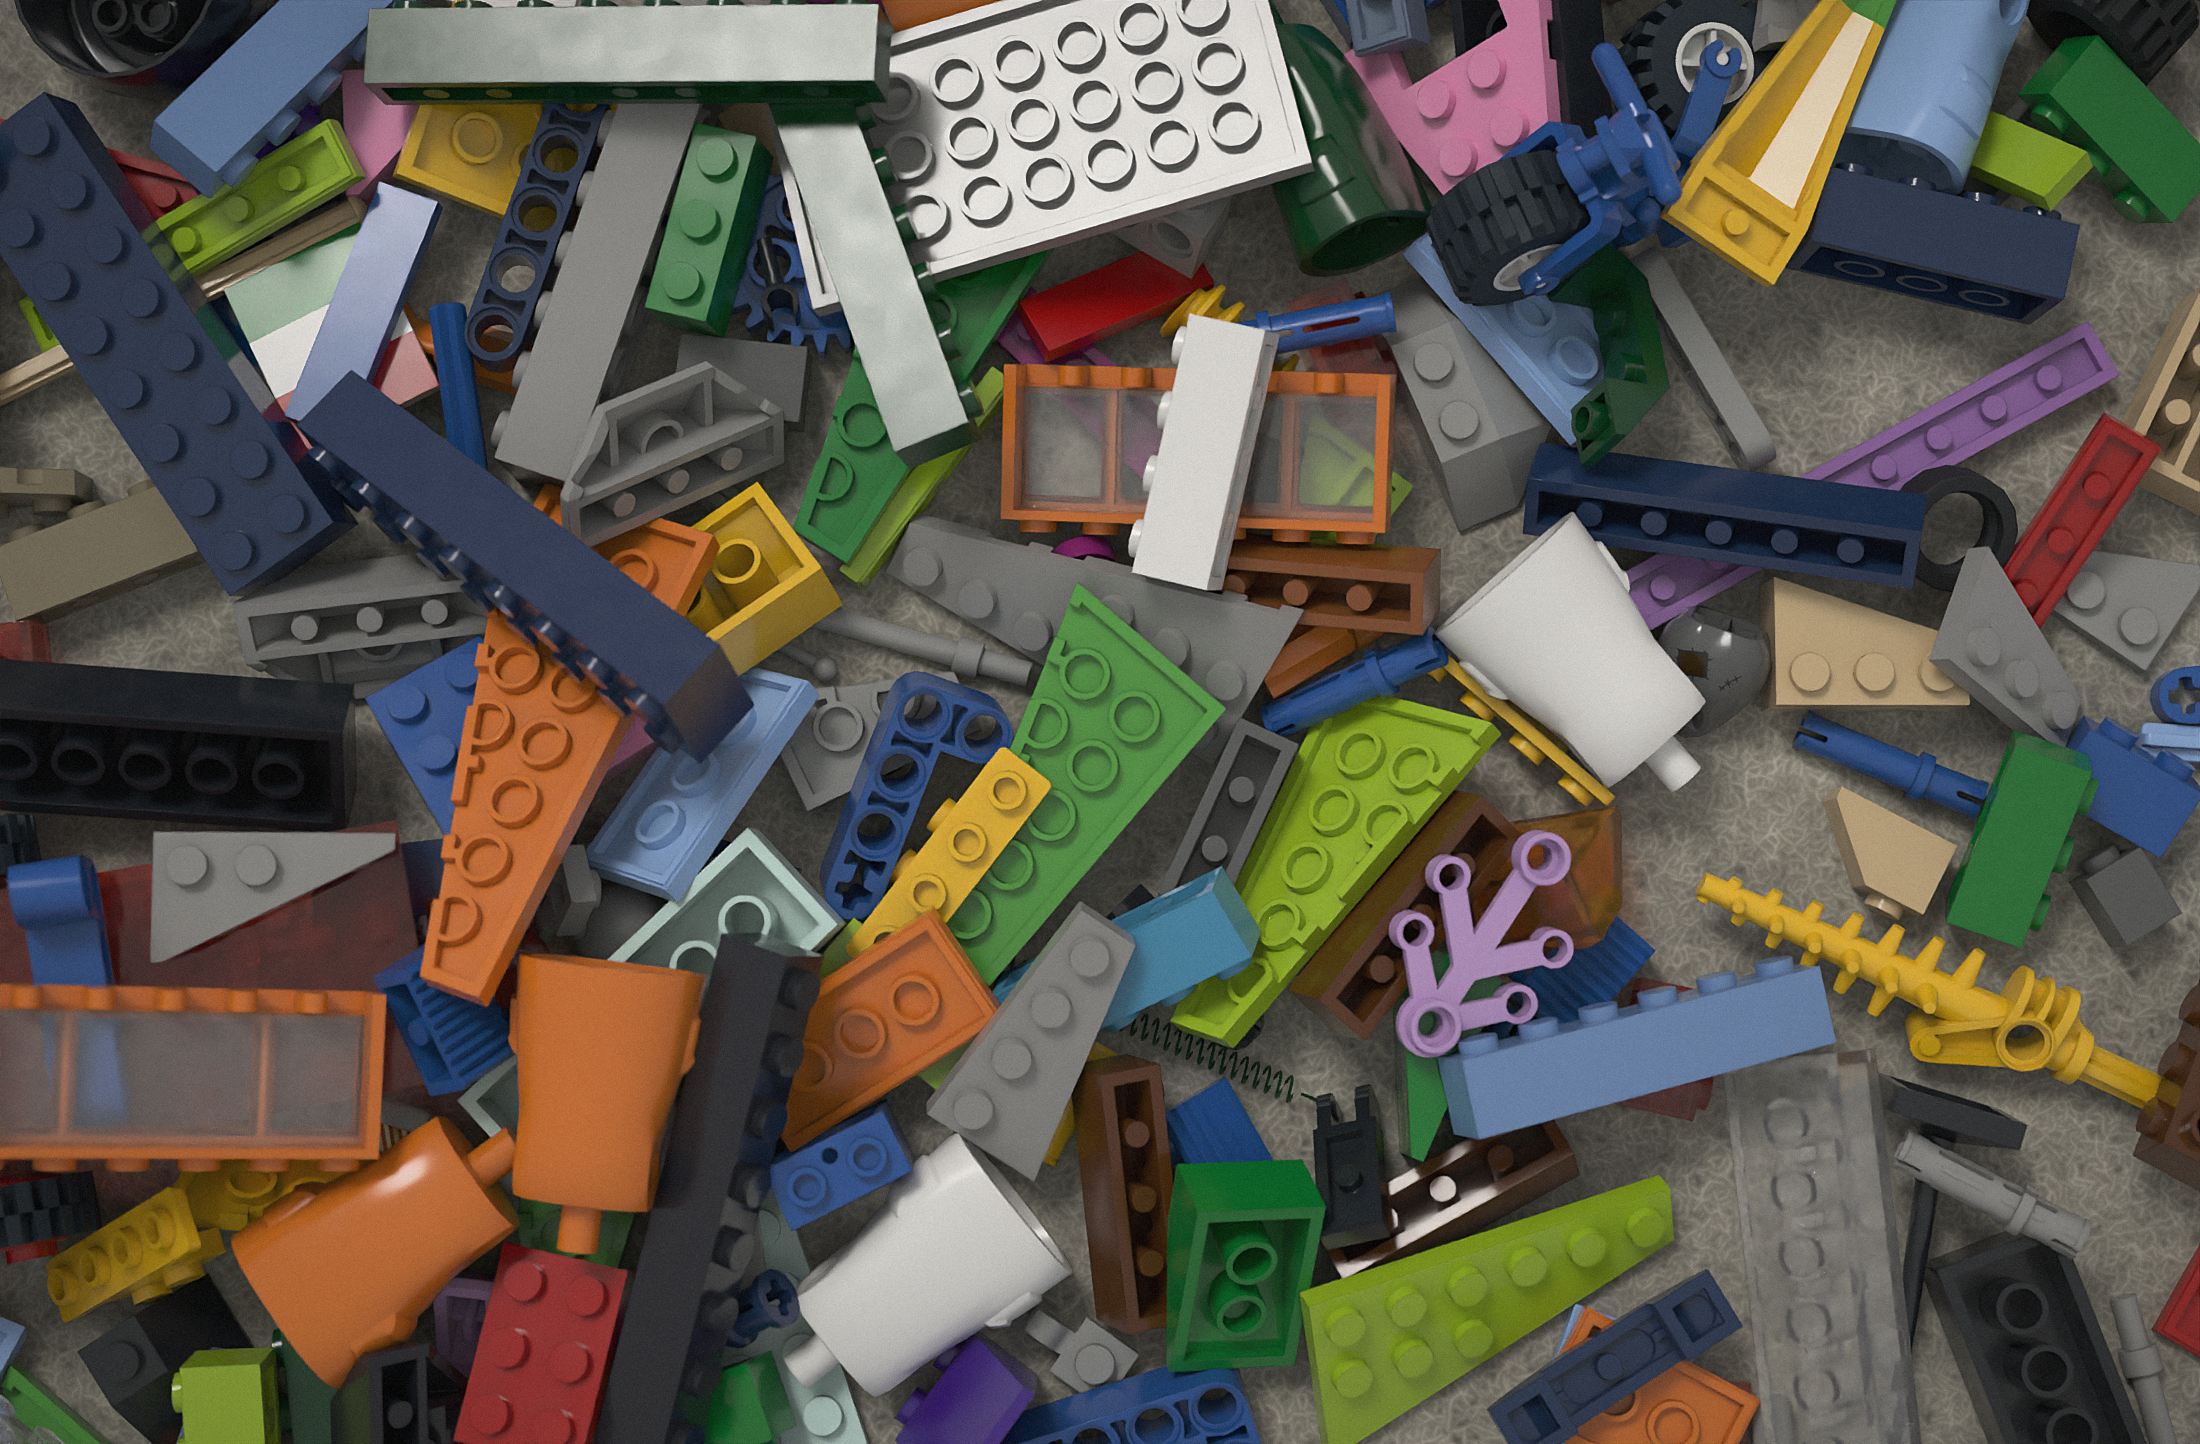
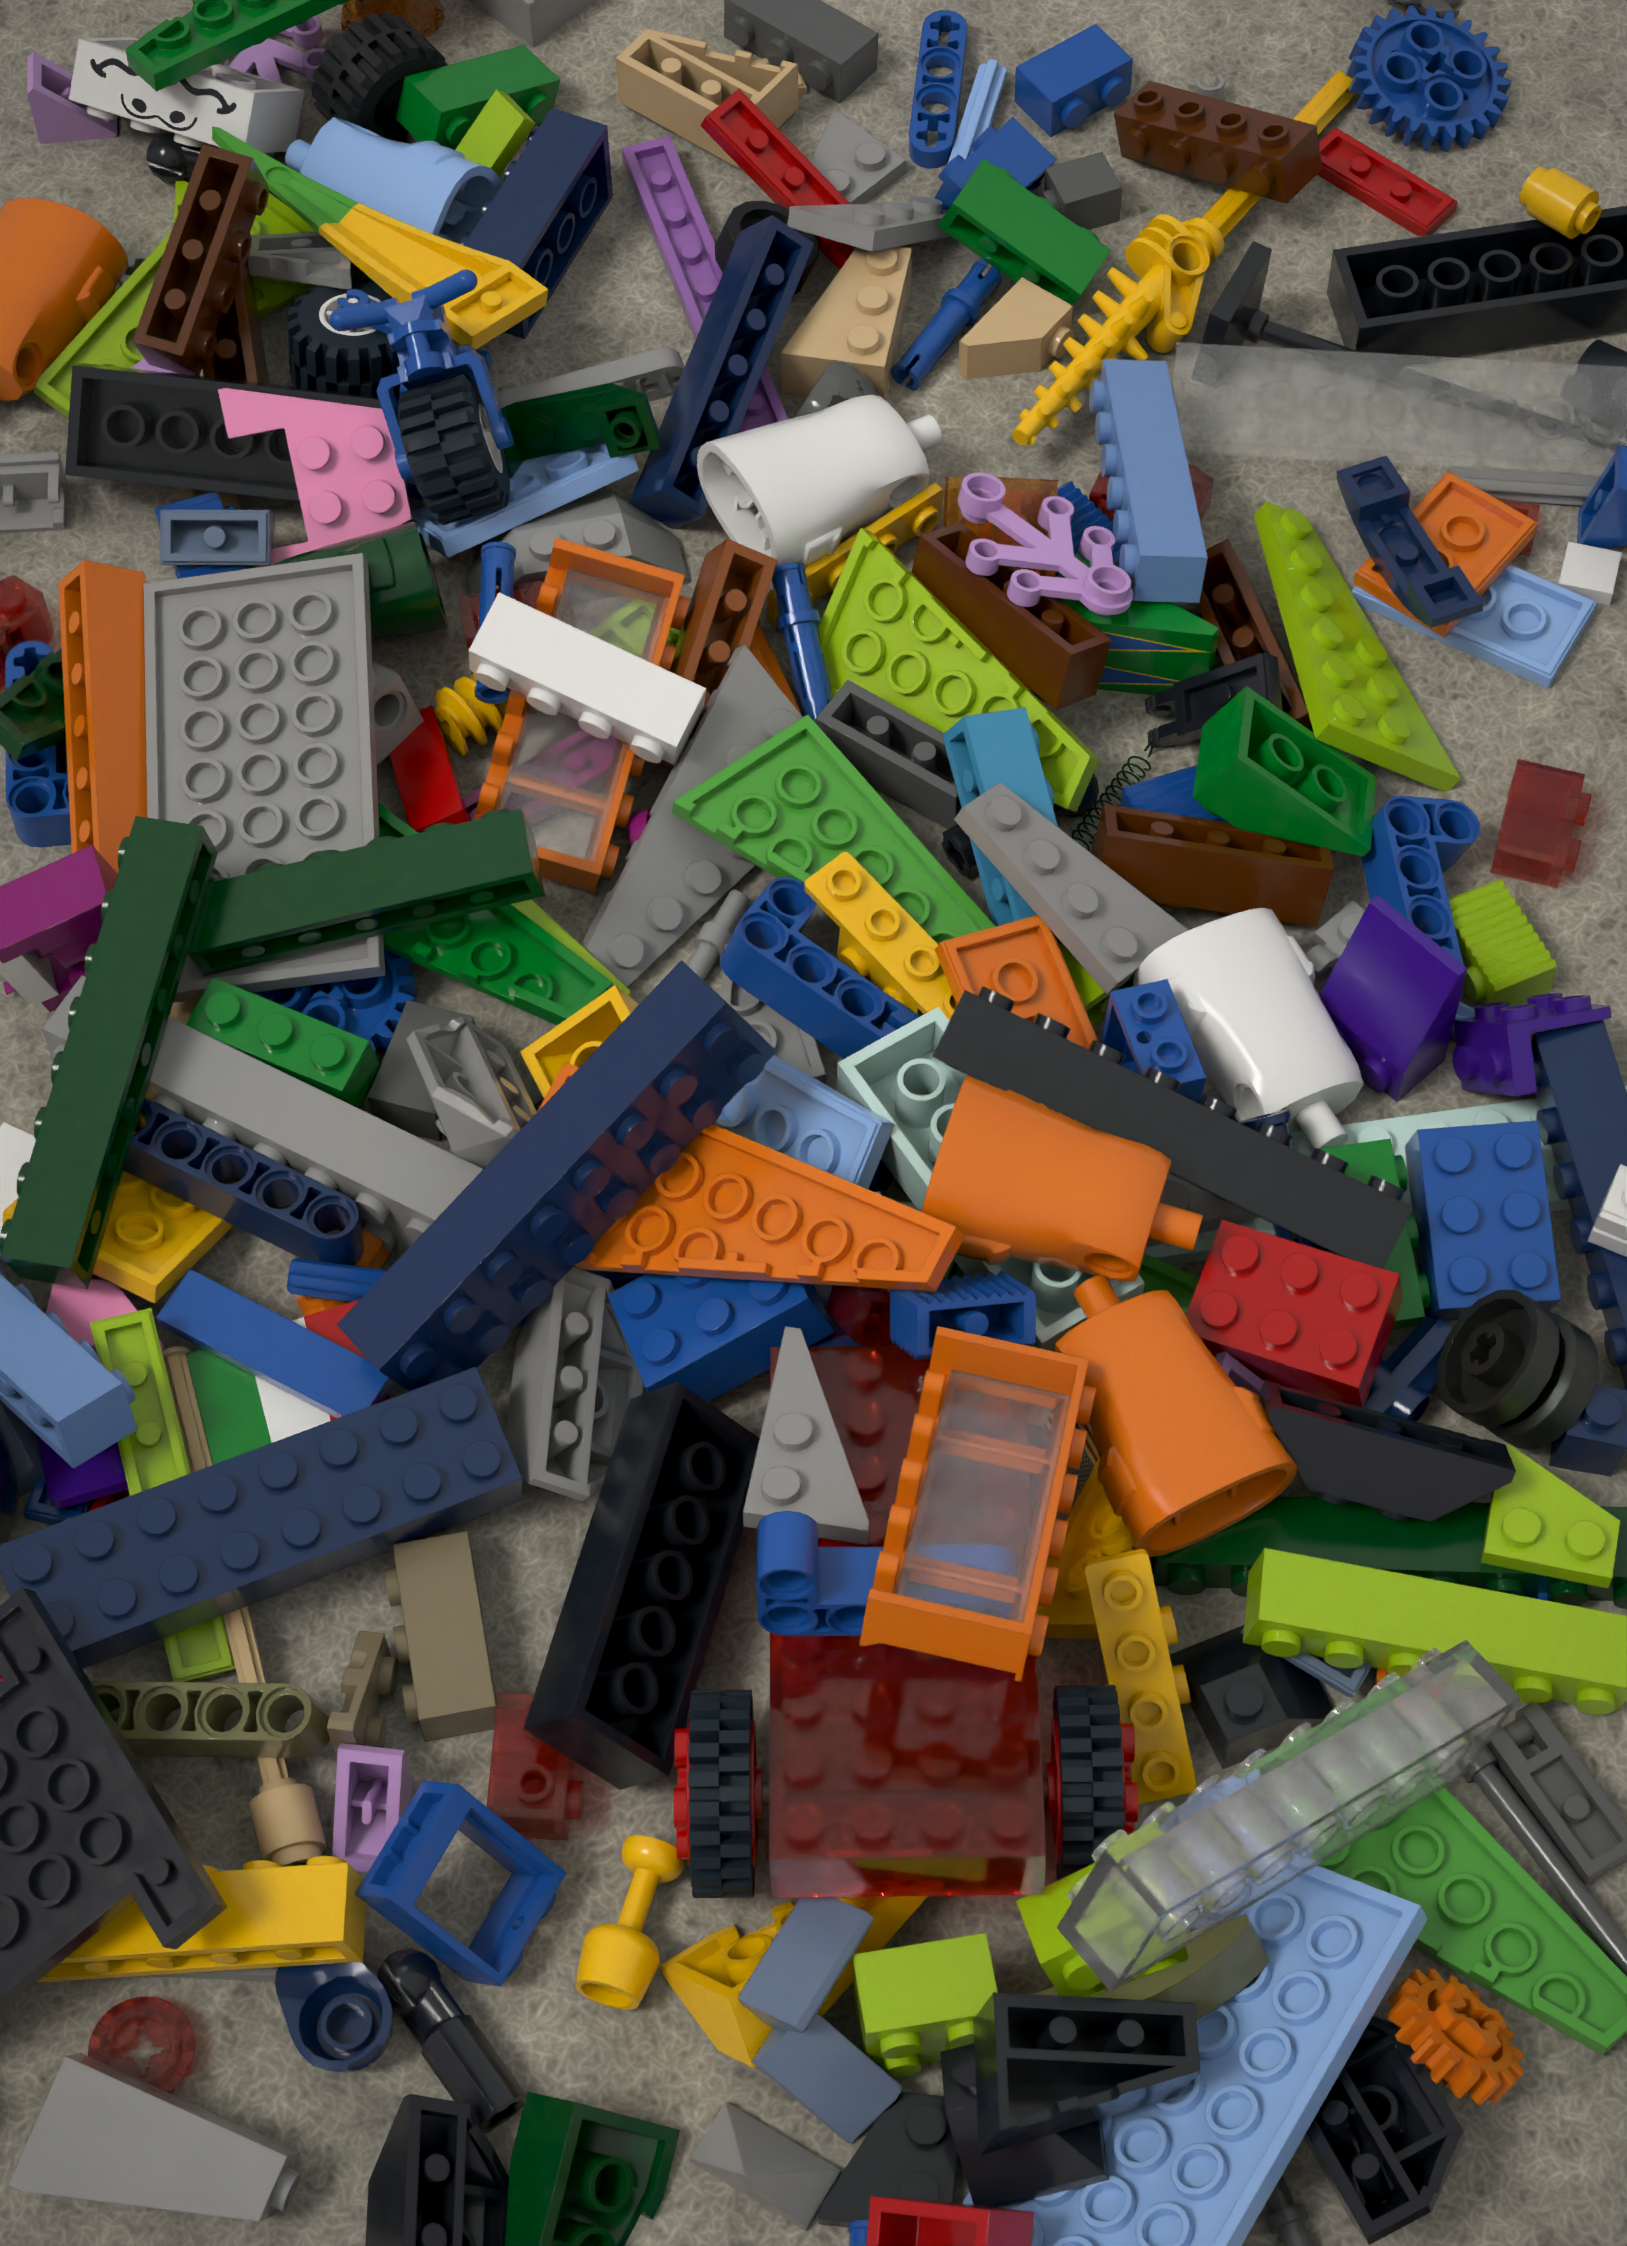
camera: 75 degrees left, 25 degrees down
black hand [756,237,801,332] -> none
light grey pin [1890,1129,2092,1260] -> none

